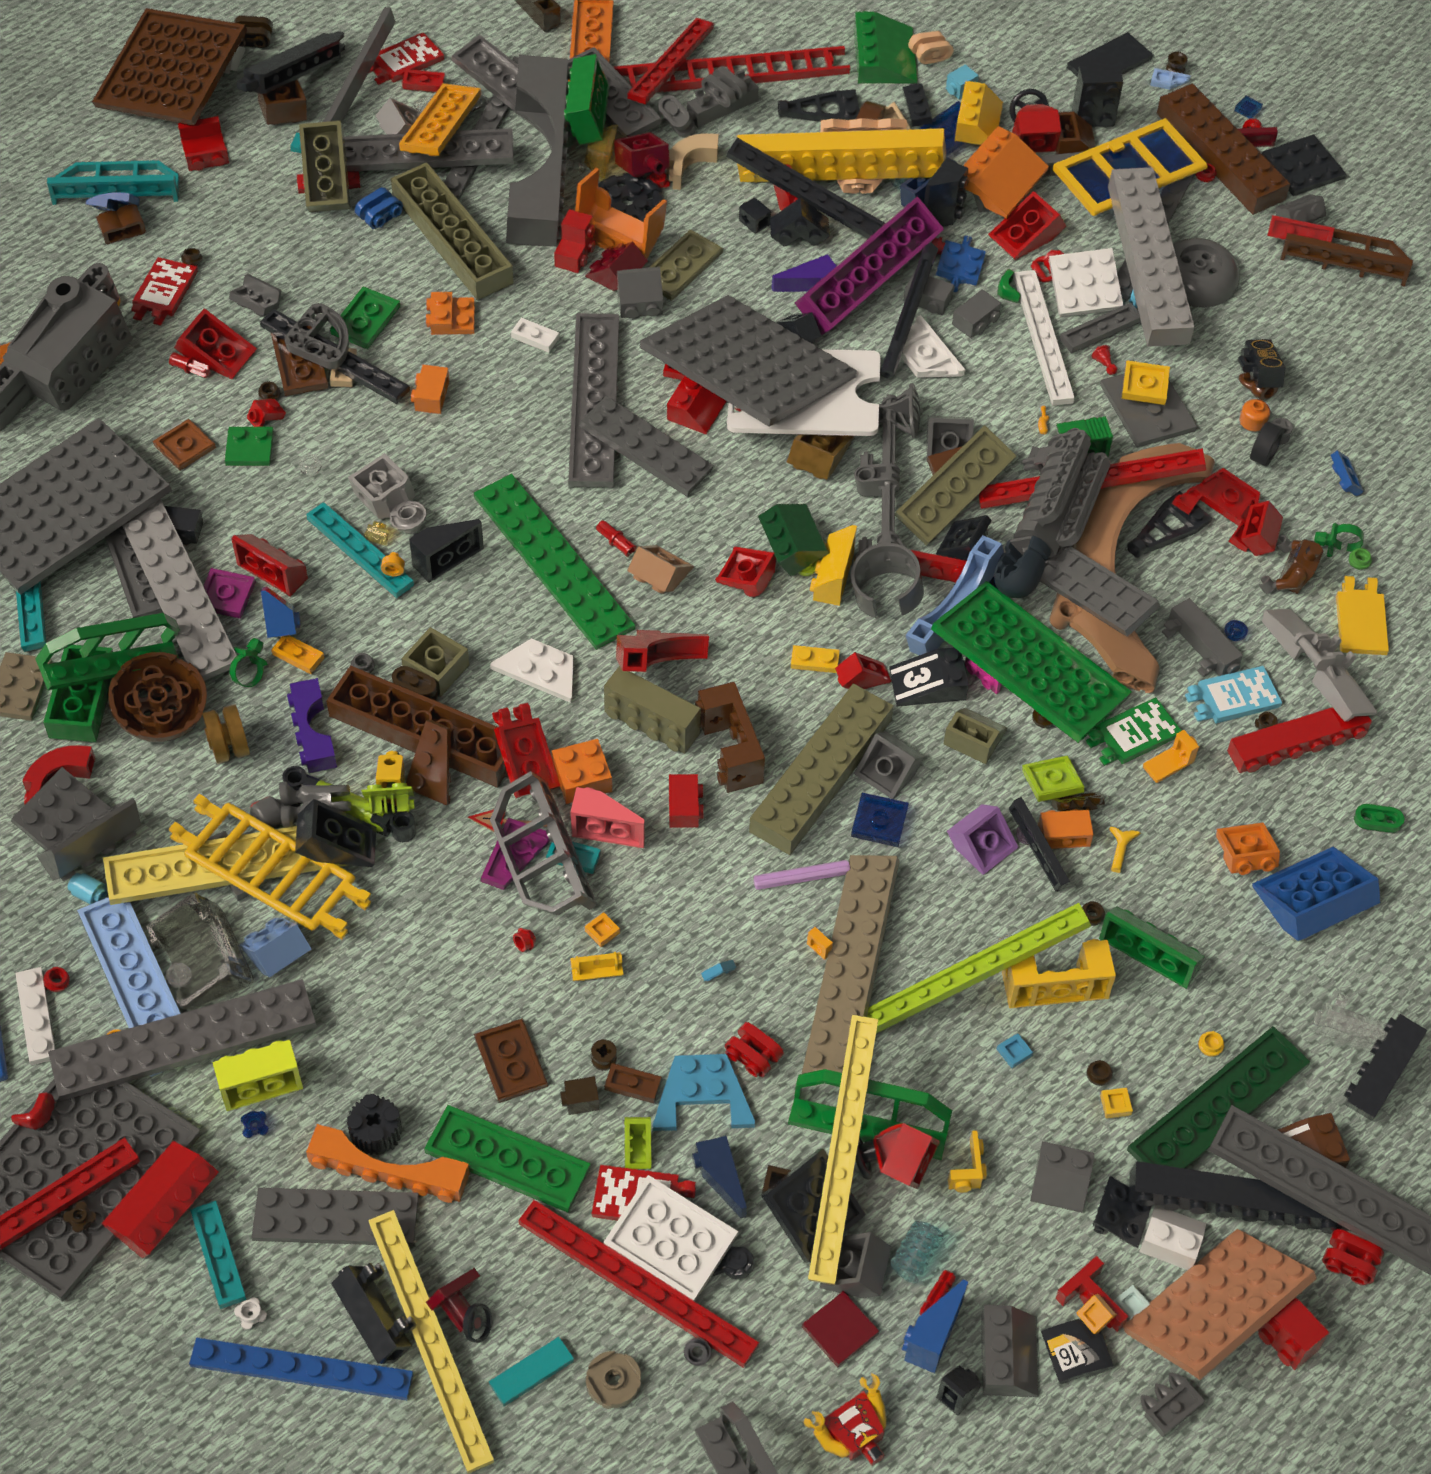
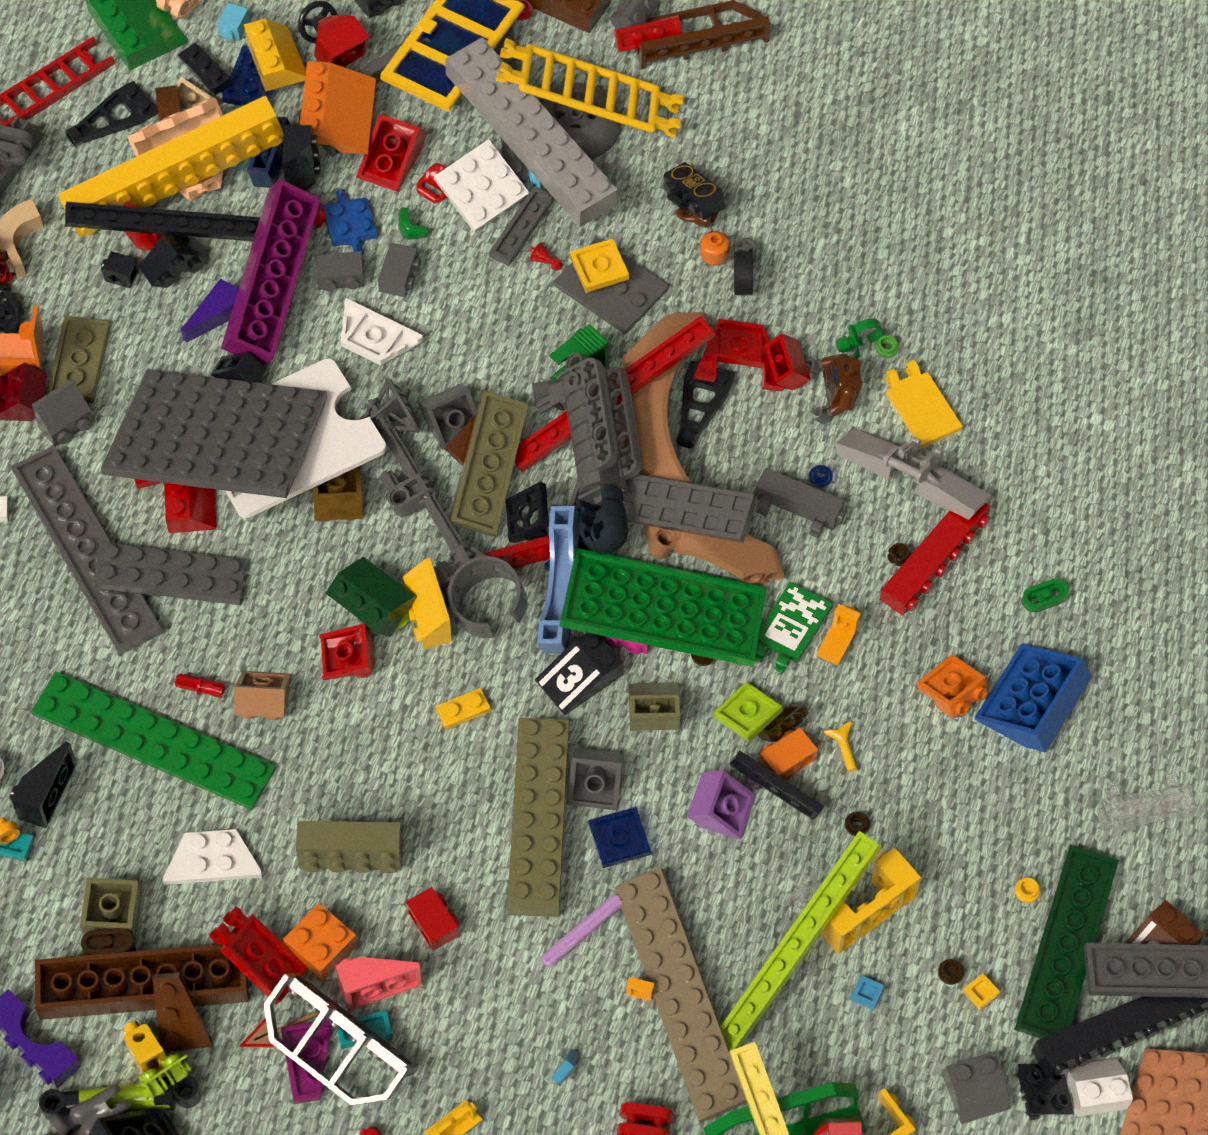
camera: 30 degrees left, 5 degrees up
dark grey plate [351,653,375,673] -> none
light orange plate [585,912,620,947] -> none
red arch [616,630,709,672] -> none
reddish brown plate [695,681,765,793] -> none
red slope [835,652,892,689] -> none
black piece [880,243,938,379] -> none
white plate [1014,270,1074,406] -> none
light orange piece [1038,406,1049,435] -> none
reddish brown slope [1055,112,1096,155] -> none
green slope [1099,906,1205,989] -> none
medium azure tile [1185,666,1282,723] -> none
blue plate [1330,450,1364,496] -> none
black brick [1343,1014,1428,1121] -> none
none -> yellow bar [495,38,684,138]

